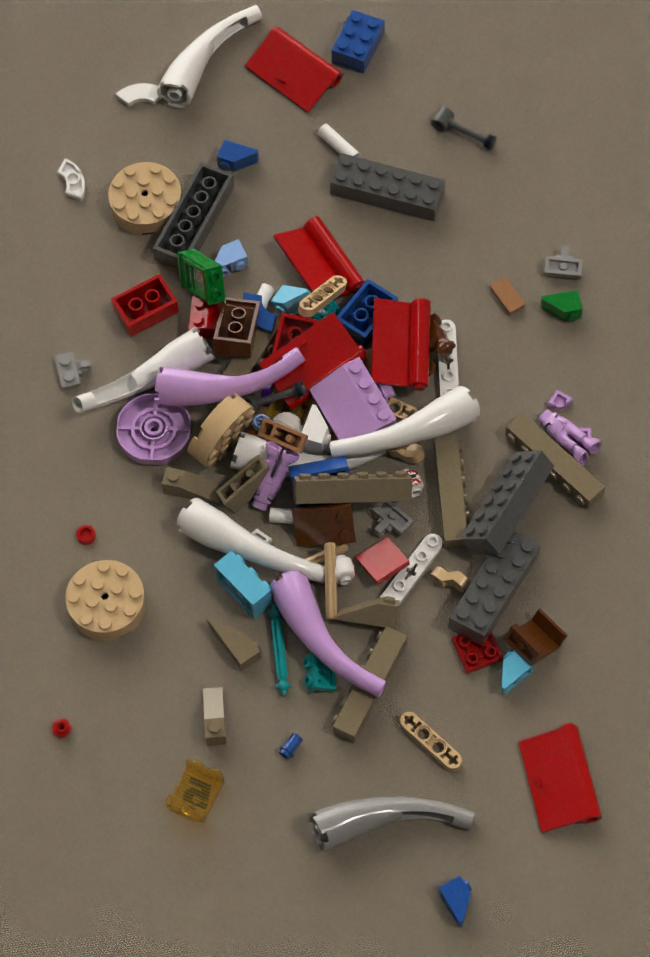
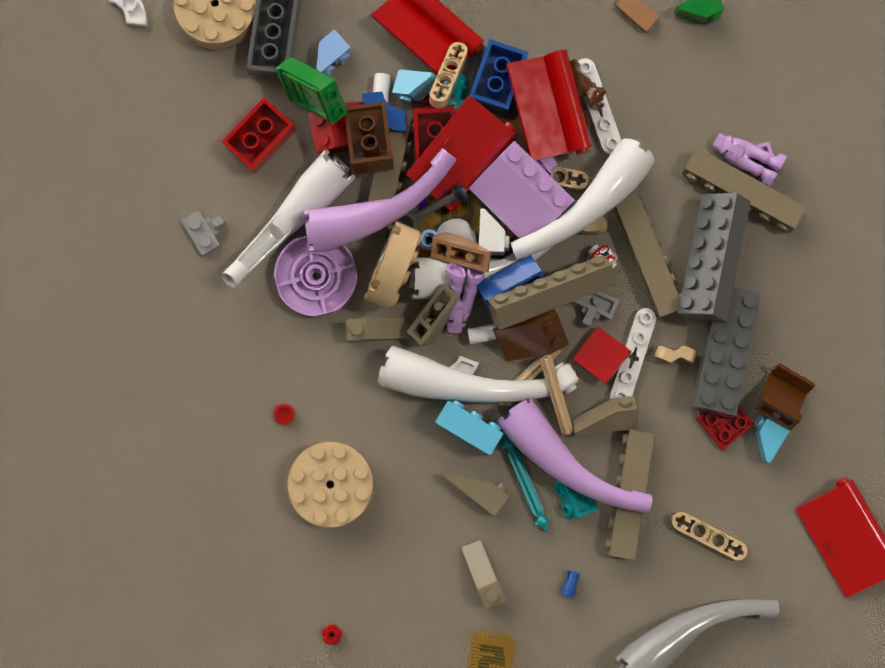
camera: 20 degrees left, 20 degrees up
lavender tile [547,390,573,409] -> none

